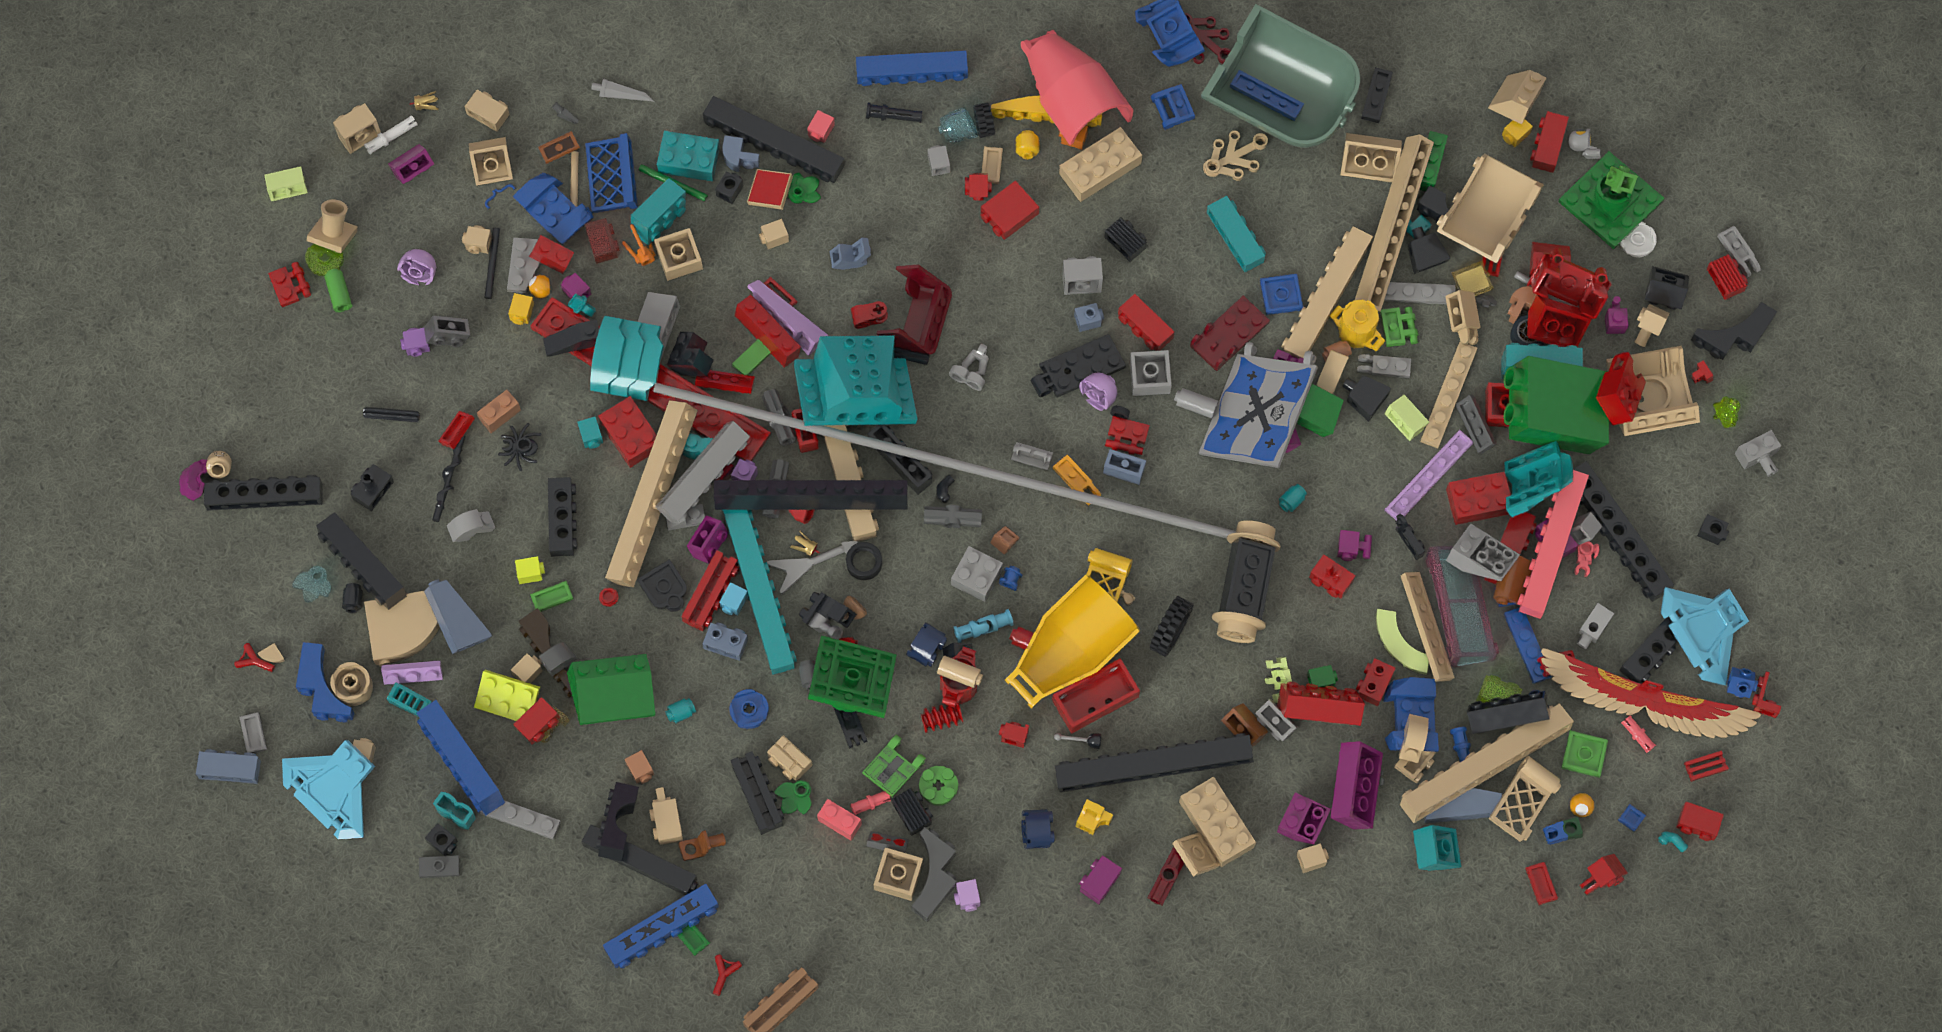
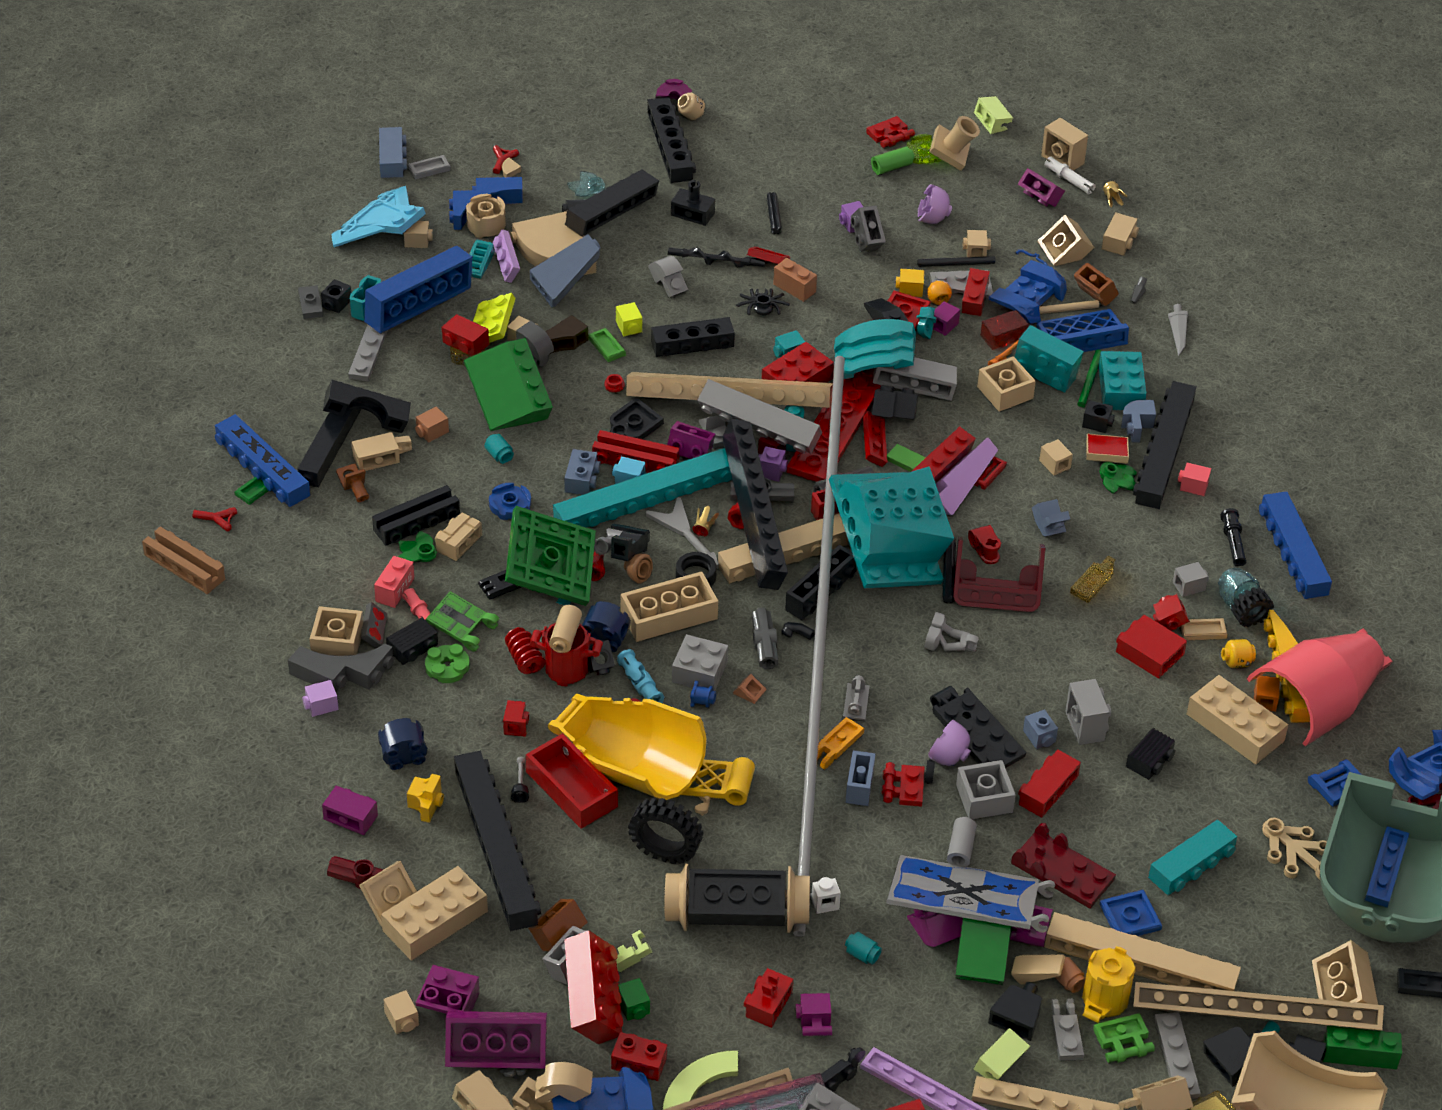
camera: 80 degrees right, 25 degrees down
none -> tan brick [621,571,718,642]
none -> white brick [810,877,841,914]
none -> clear yellow hinge [1070,556,1116,603]

